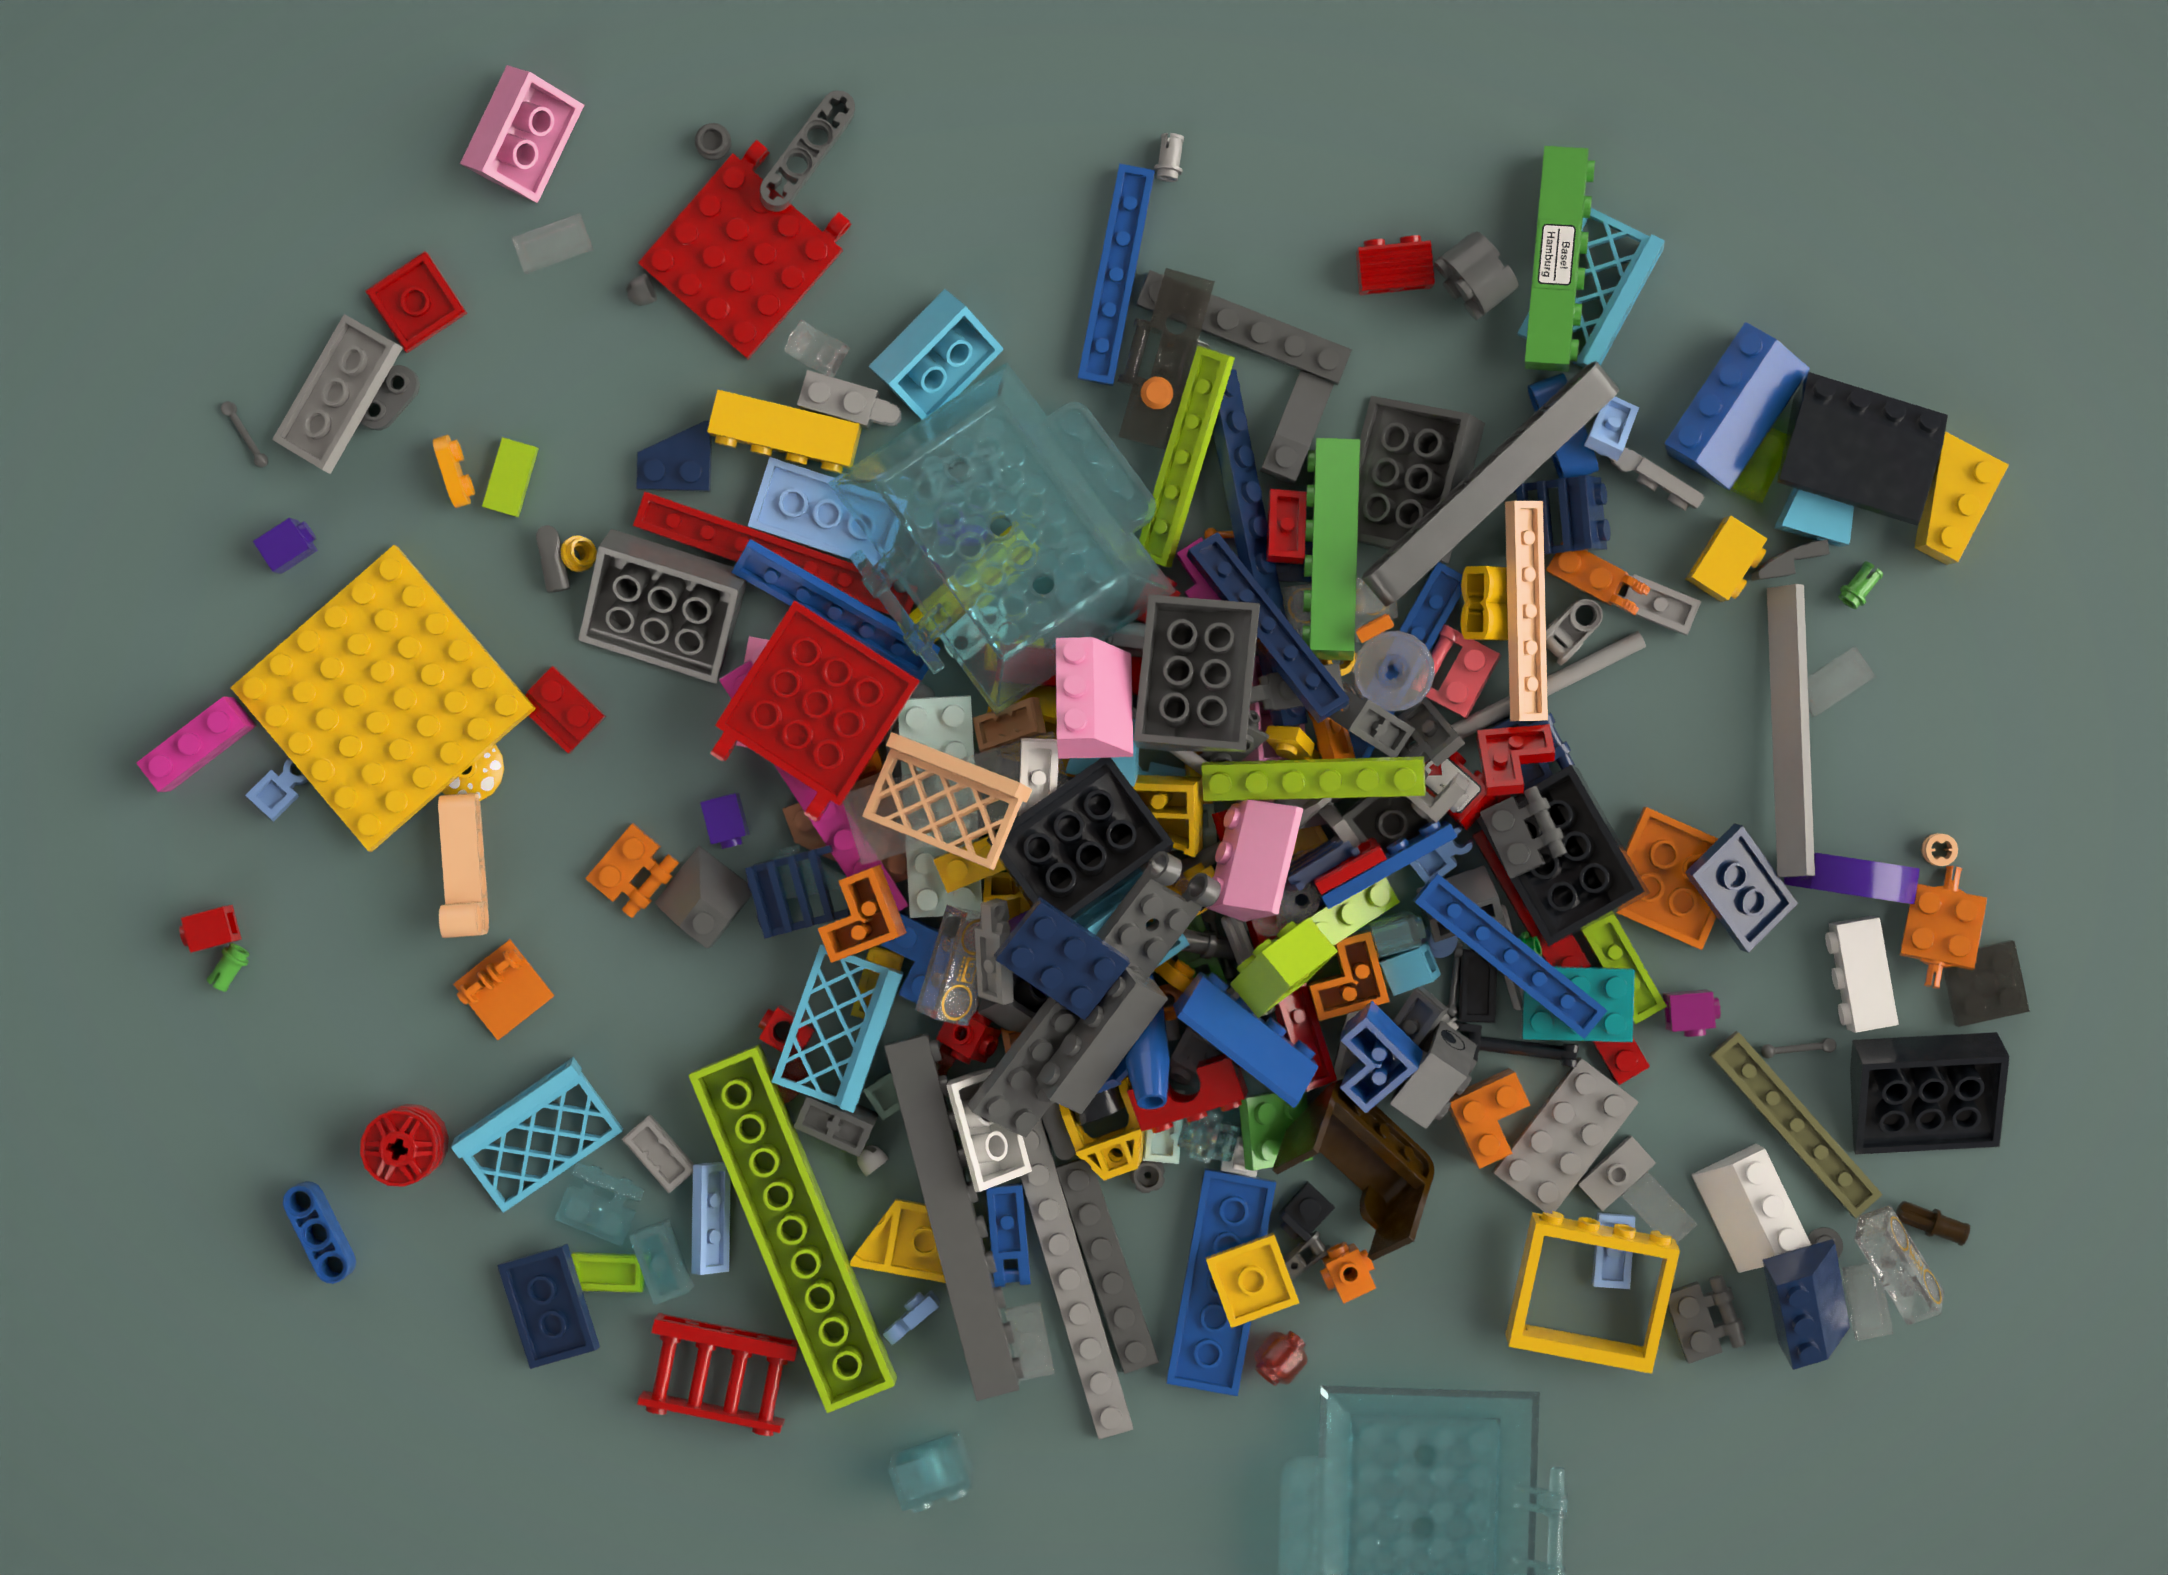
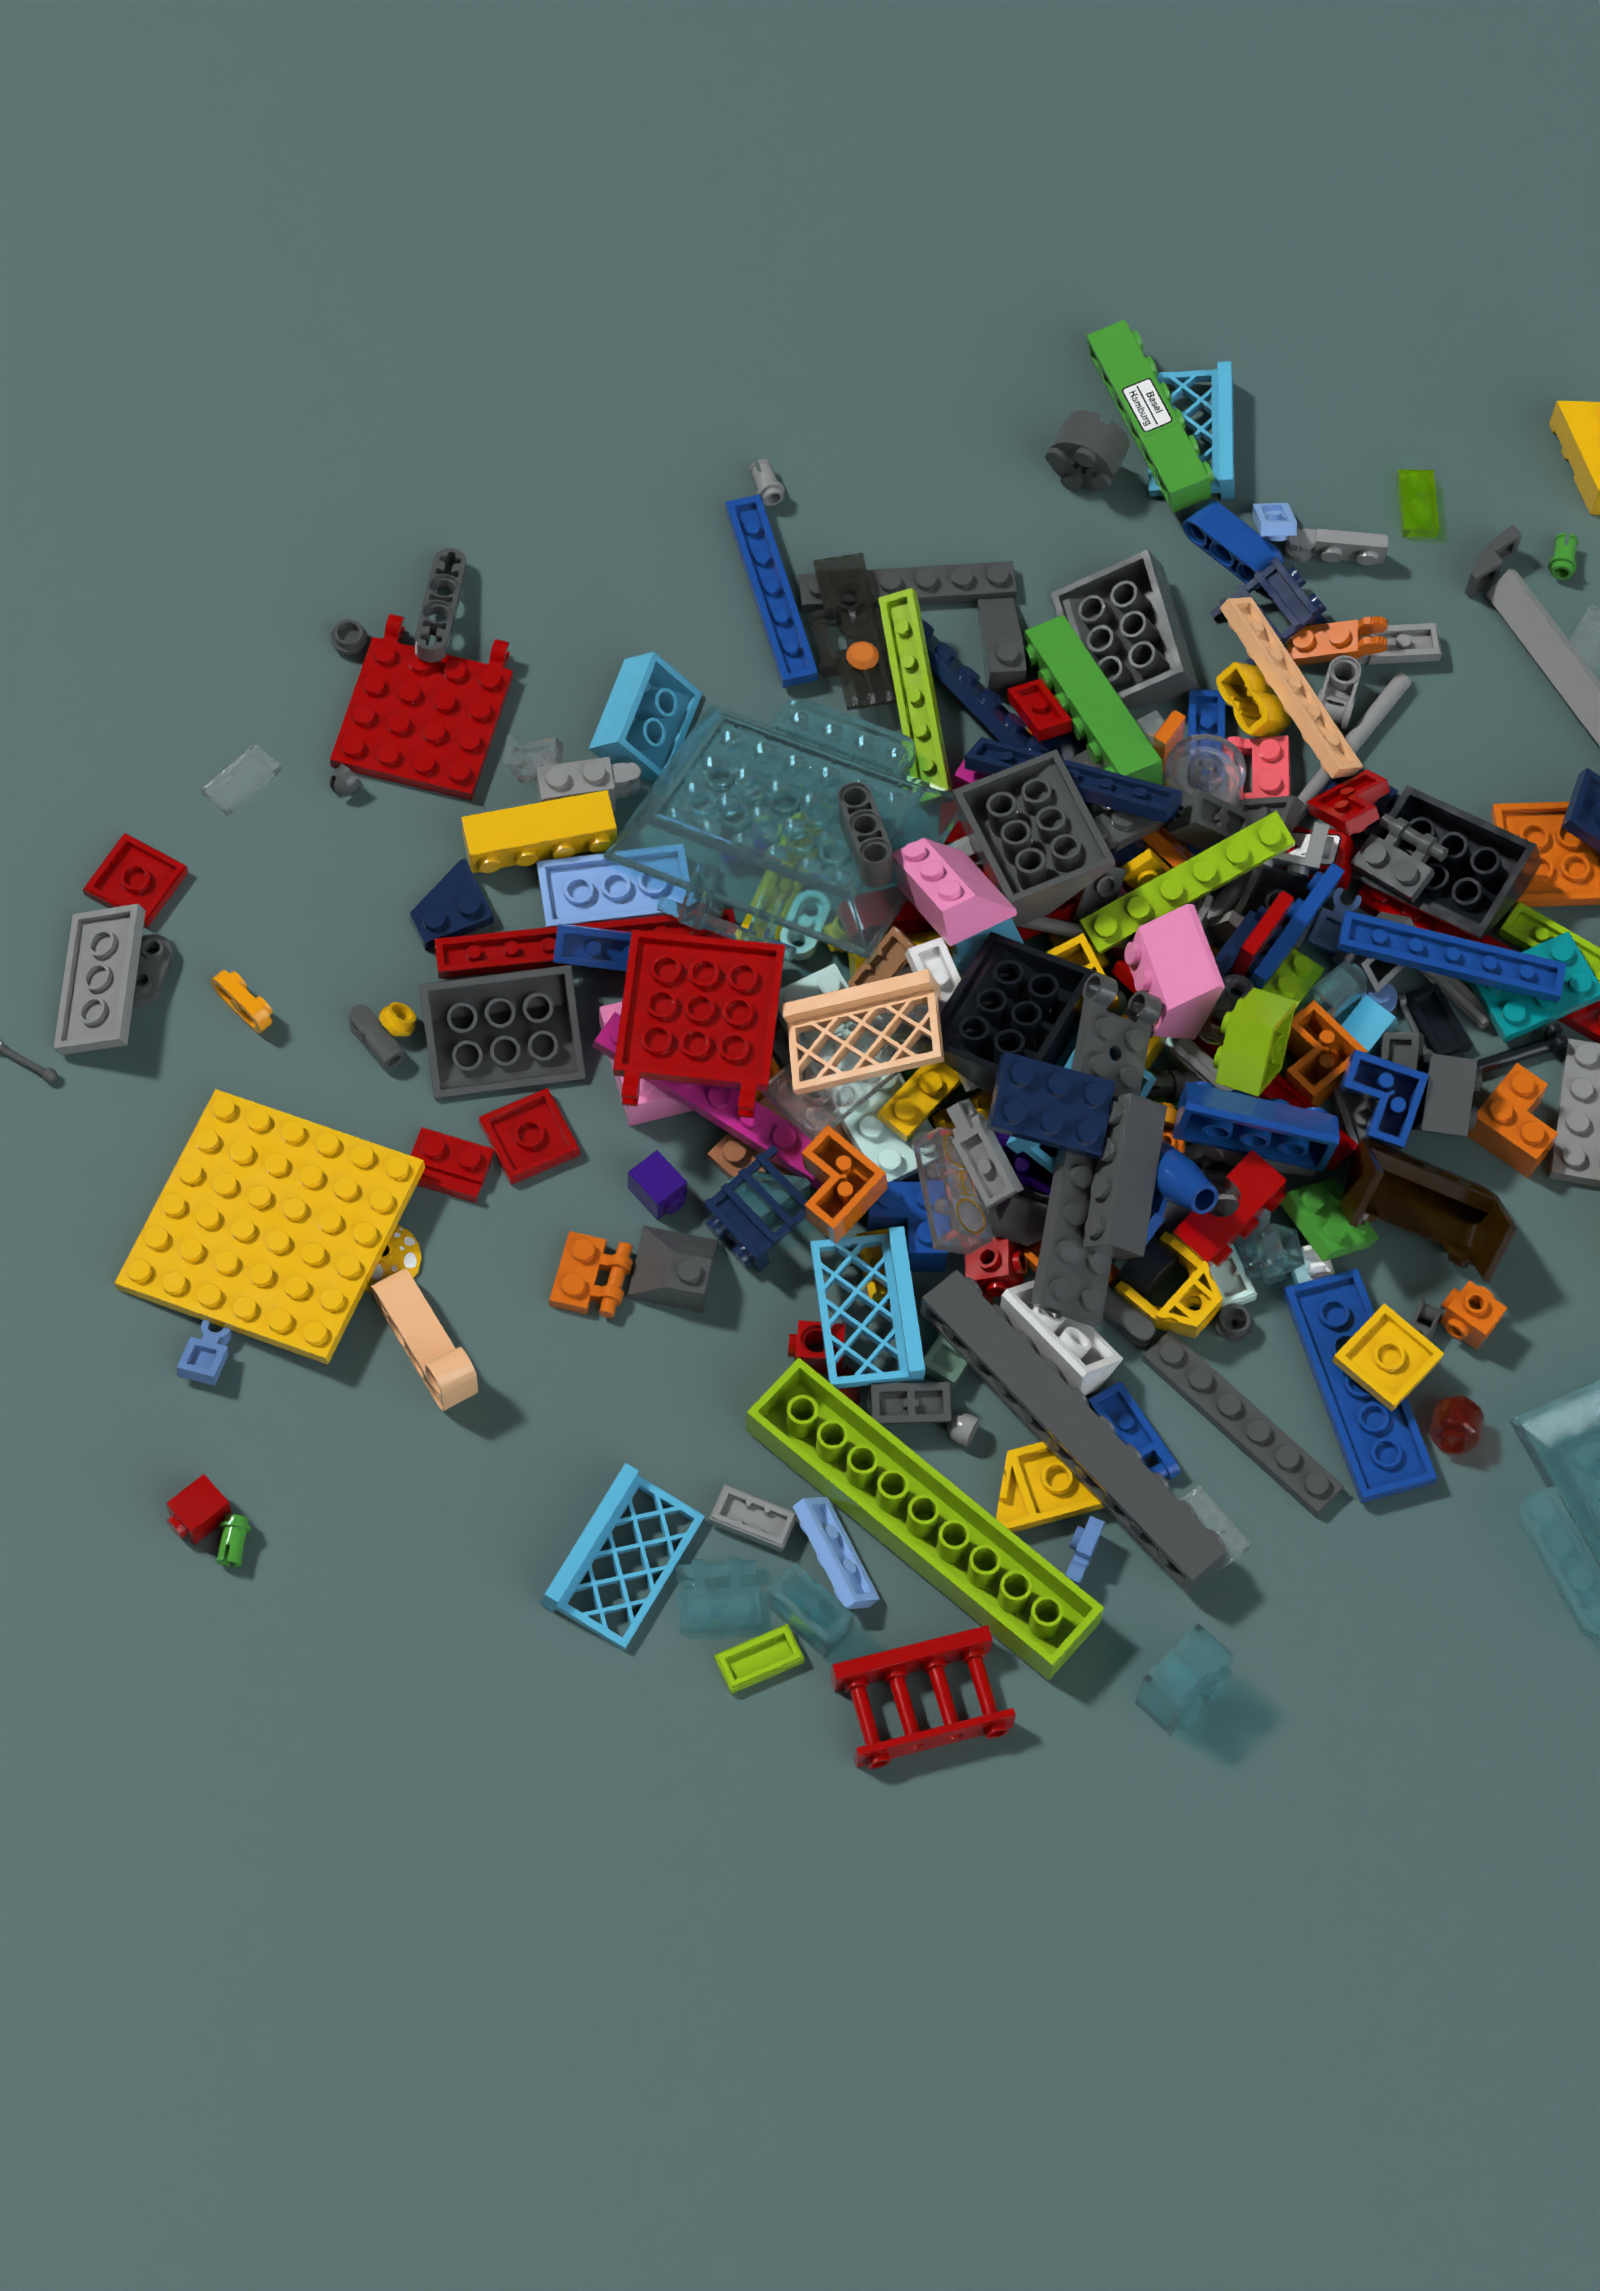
camera: 30 degrees left, 25 degrees down
dark pink brick [136,696,256,792] -> none
dark purple brick [253,517,318,574] -> none
blue beam [283,1181,356,1284] -> none
red wheel [360,1104,449,1187] -> none
orange hinge [453,939,555,1041] -> none
bright pink slope [460,65,584,203] -> none
lime tile [482,437,539,518] -> none
dark blue plate [497,1244,600,1369] -> none
light grey plate [1020,1118,1133,1440] -> none
black bracket [1279,1181,1335,1242] -> none
red brick [1356,235,1435,295] -> none
beam [1361,361,1619,607] -> none
blue slope [1664,322,1810,491] -> none
yellow brick [1685,515,1767,602] -> none
medium azure torso [1775,488,1854,547] -> none
black slope [1777,372,1948,526] -> none
none -> red tile [478,1088,580,1185]
none -> dark grey beam [838,781,894,888]

